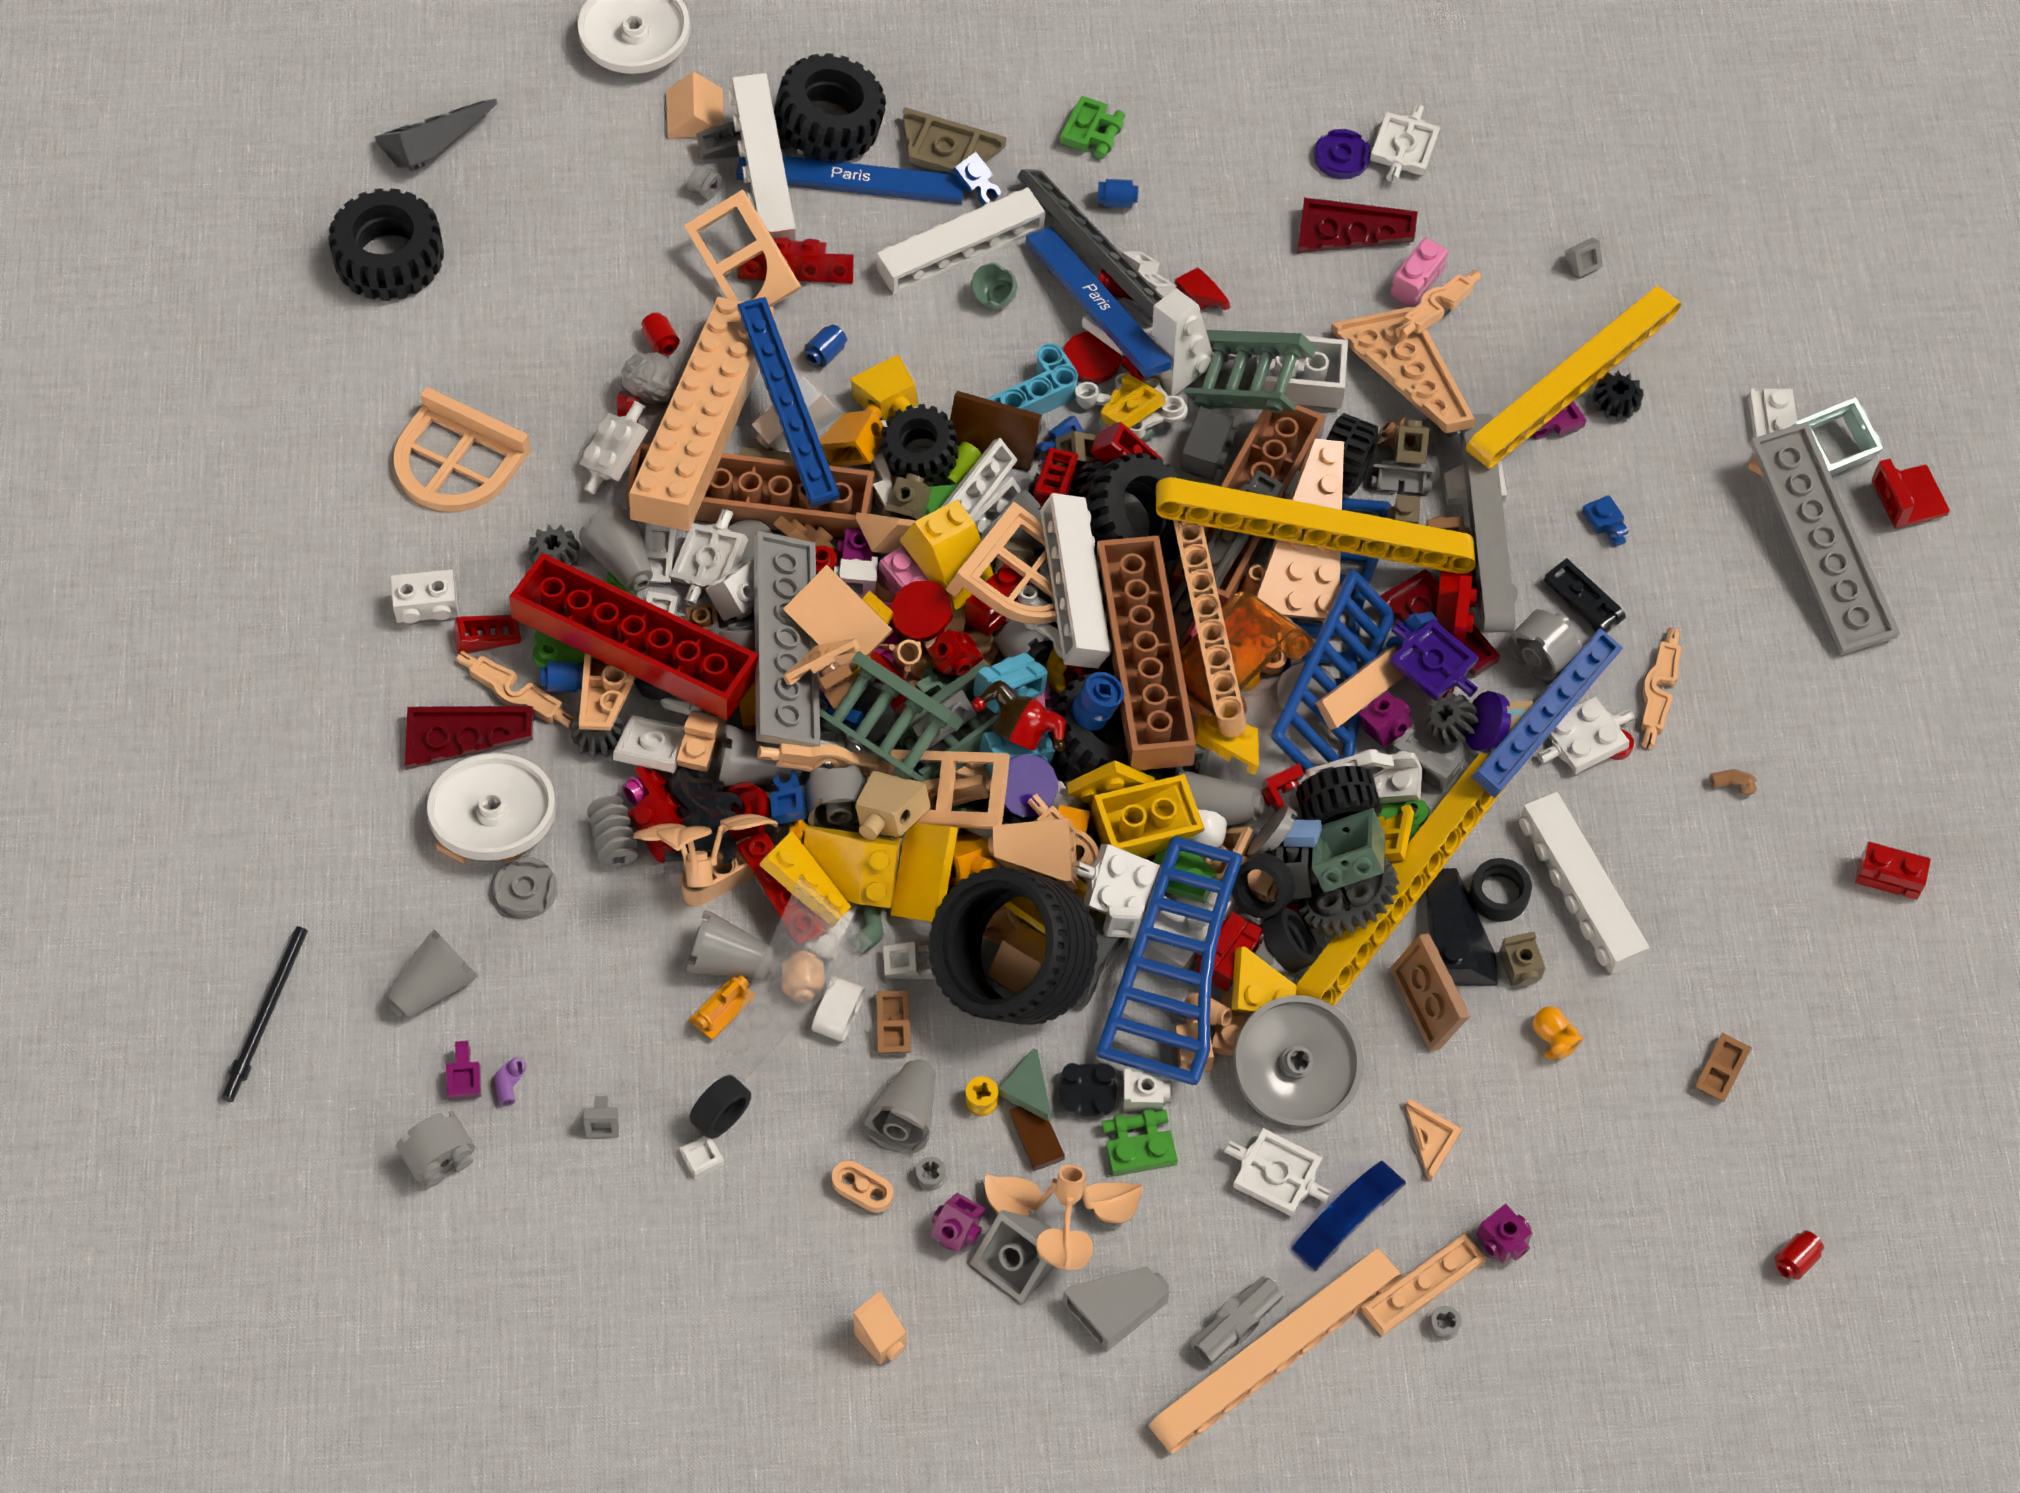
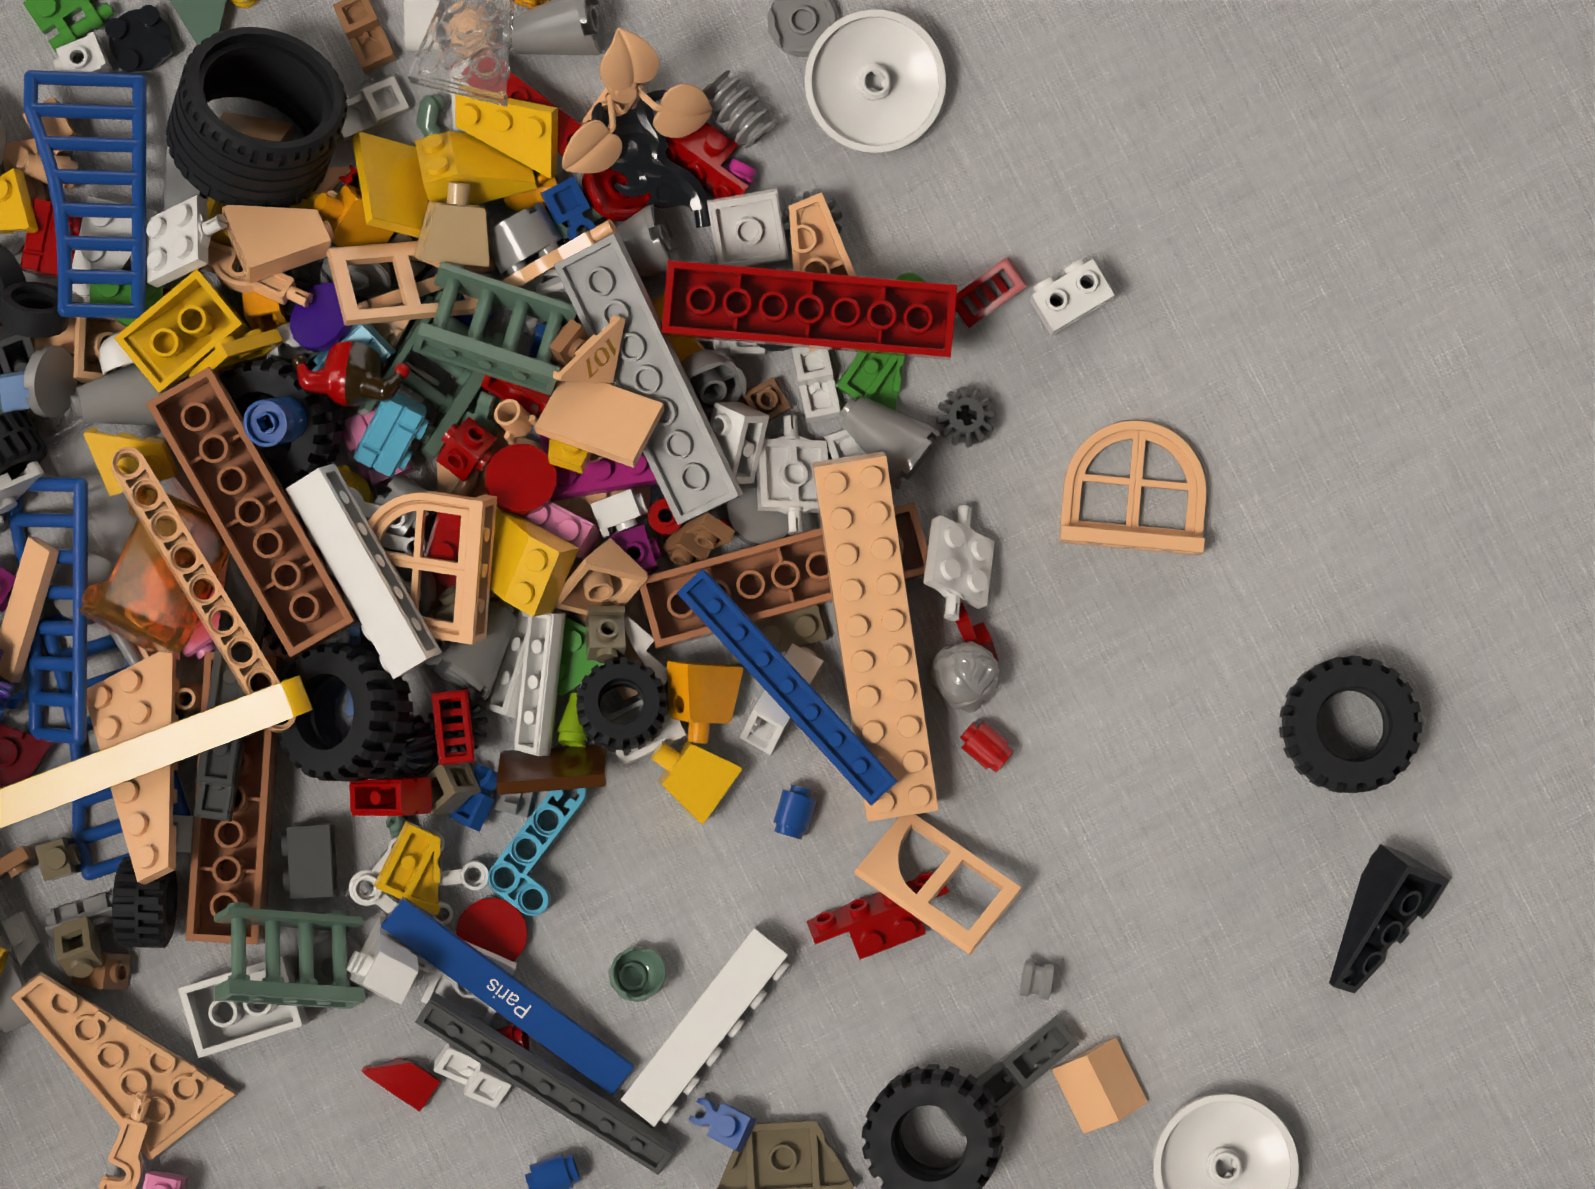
camera: 165 degrees right, 25 degrees up
dark red wing [405,706,534,770] -> none
light nougat piece [456,651,577,729] -> none
blue brick [540,661,584,692] -> none
light nougat brick [676,710,726,772] -> none
white brick [728,73,796,241] -> none
blue tile [736,156,964,204] -> none
light grey hinge [910,689,977,750] -> none
white tile [1103,906,1142,938] -> none
red bracket [1260,763,1305,812] -> none

